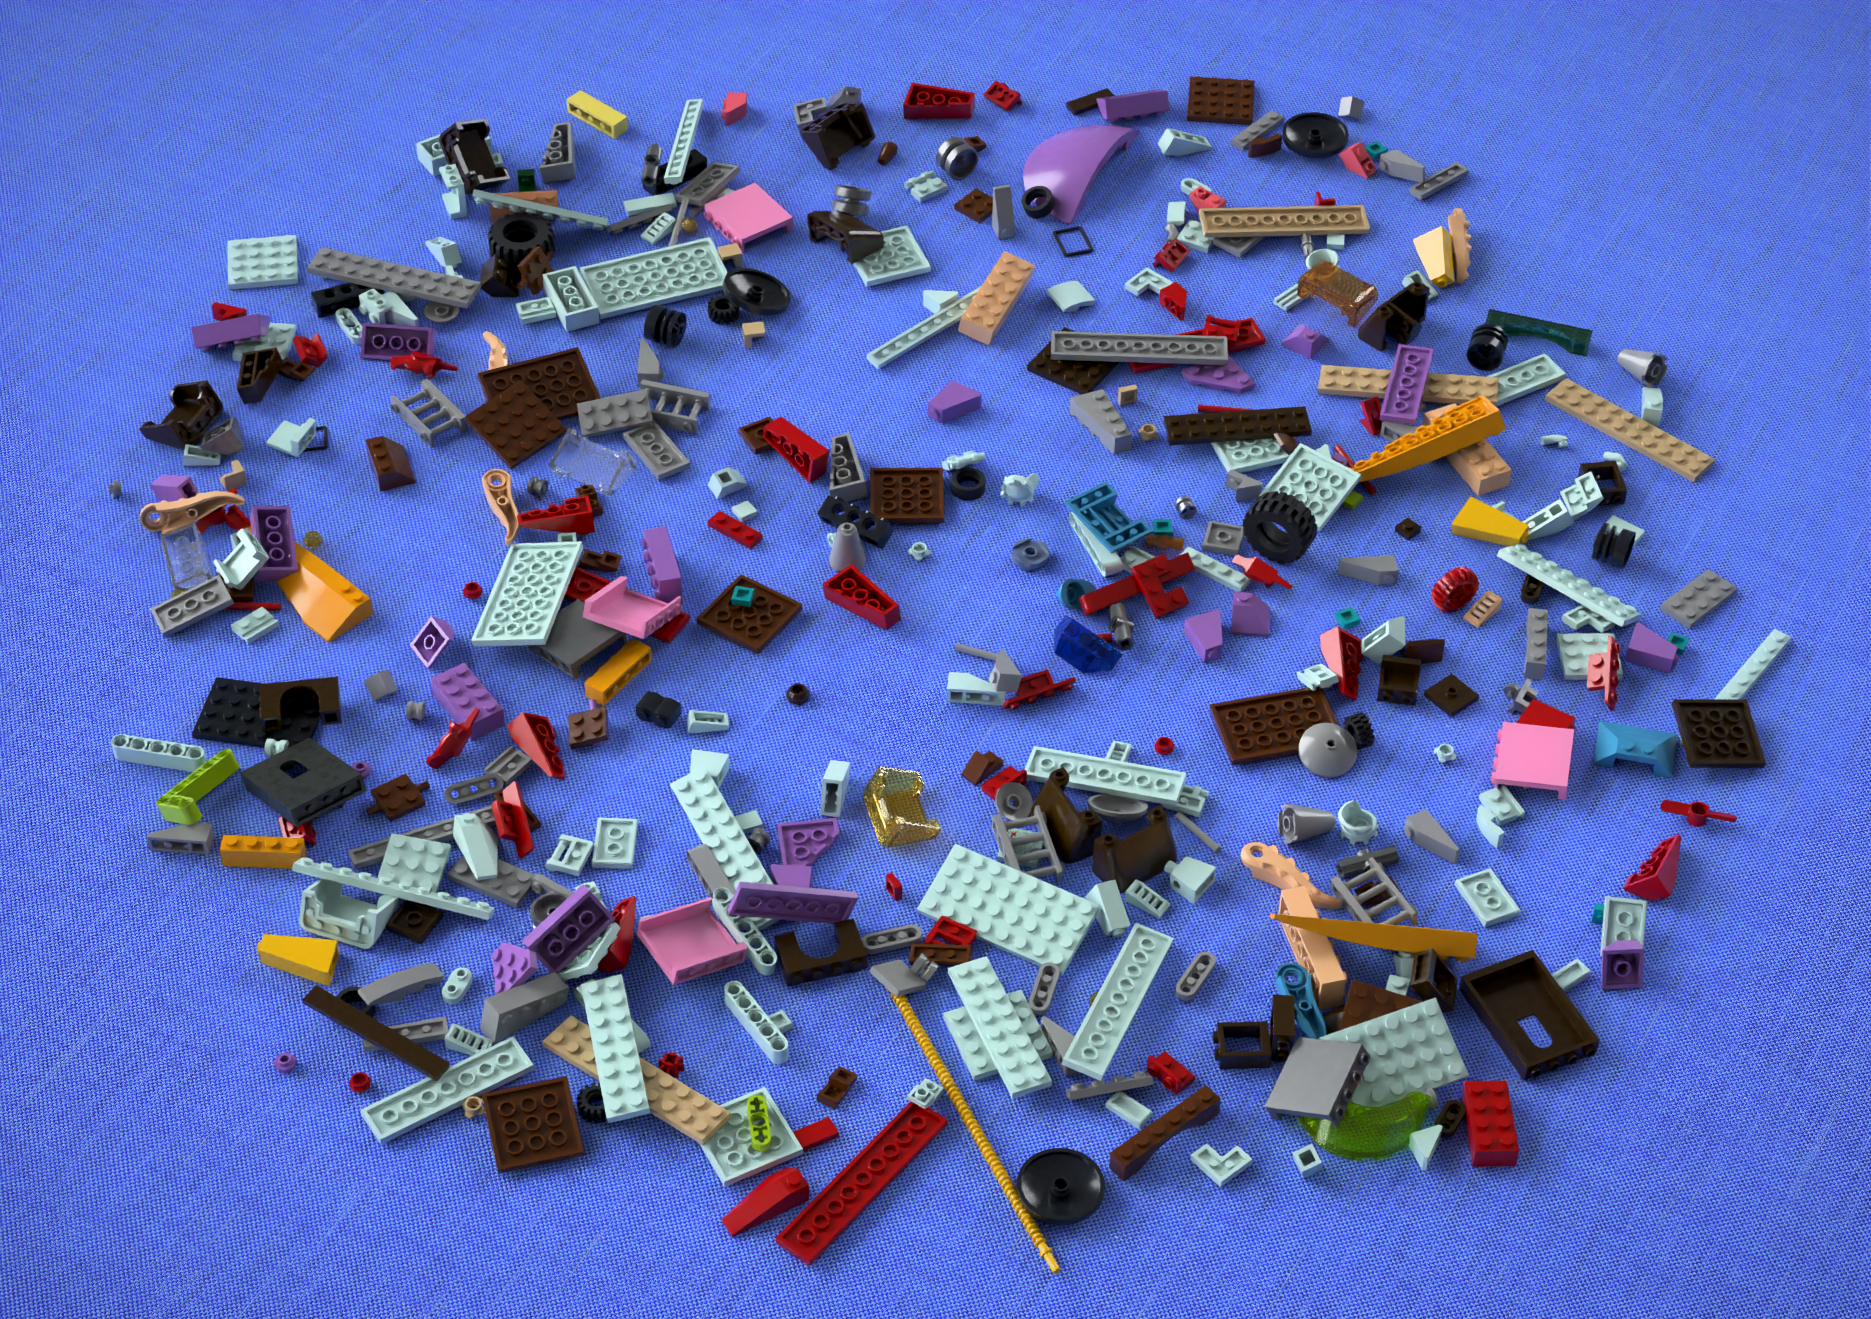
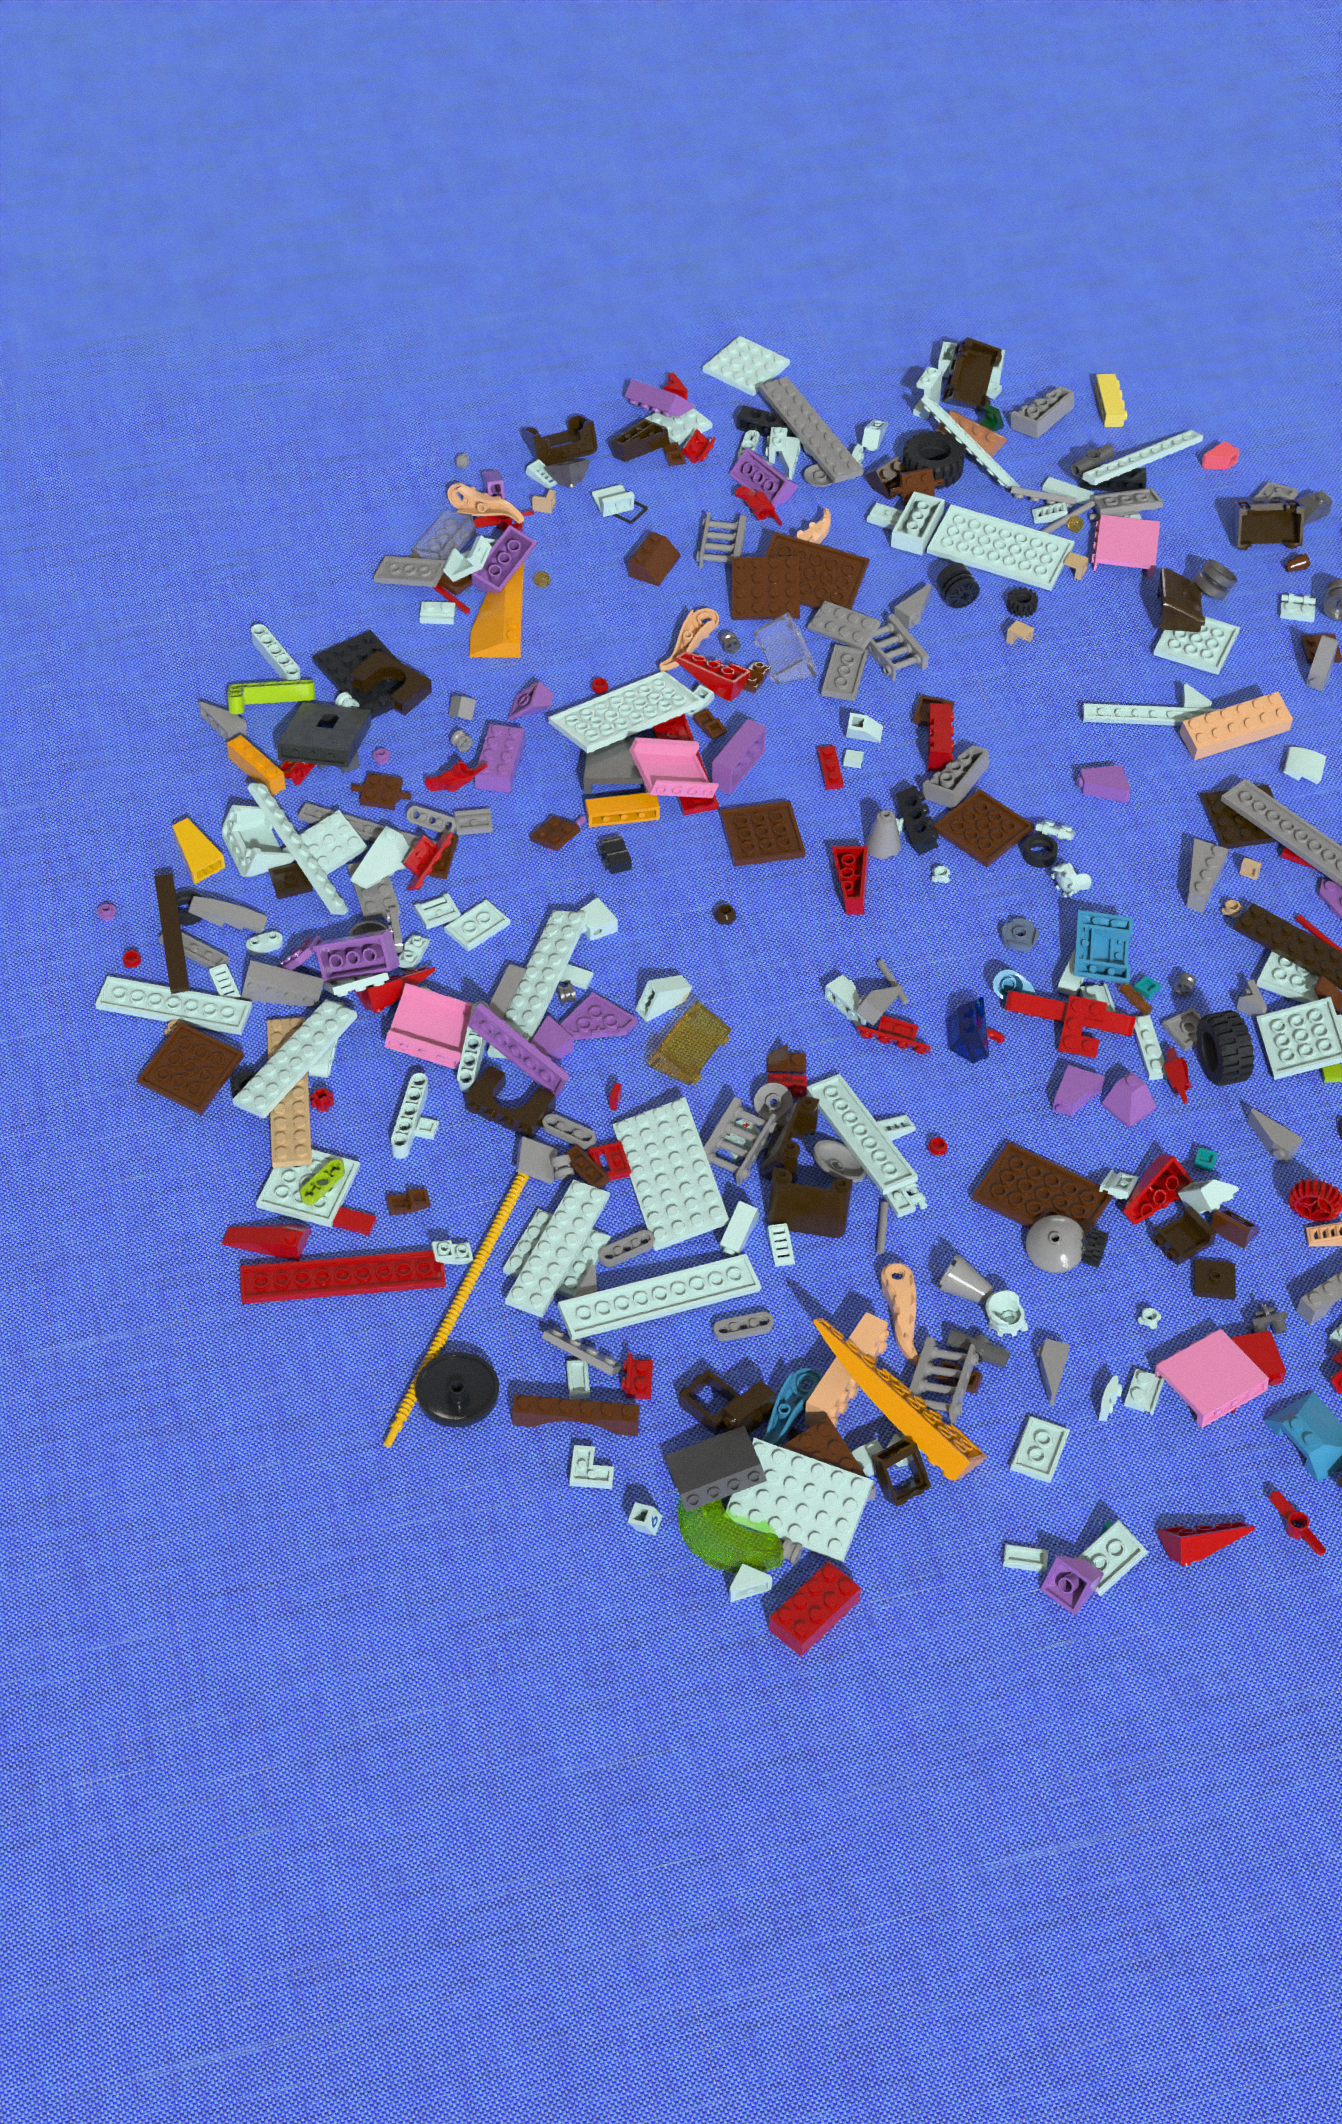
camera: 45 degrees right, 5 degrees up
red wedge [507,712,566,780] -> none
light aqua slope [687,710,729,733] -> none
black dish [722,268,791,315] -> none
teal plate [731,586,754,607] -> none
dark grey piece [1109,602,1134,651] -> none
light aqua torso [1164,857,1216,904] -> none
dark brown plate [1435,1100,1466,1138] -> none
dark brown panel [1459,950,1600,1081] -> none

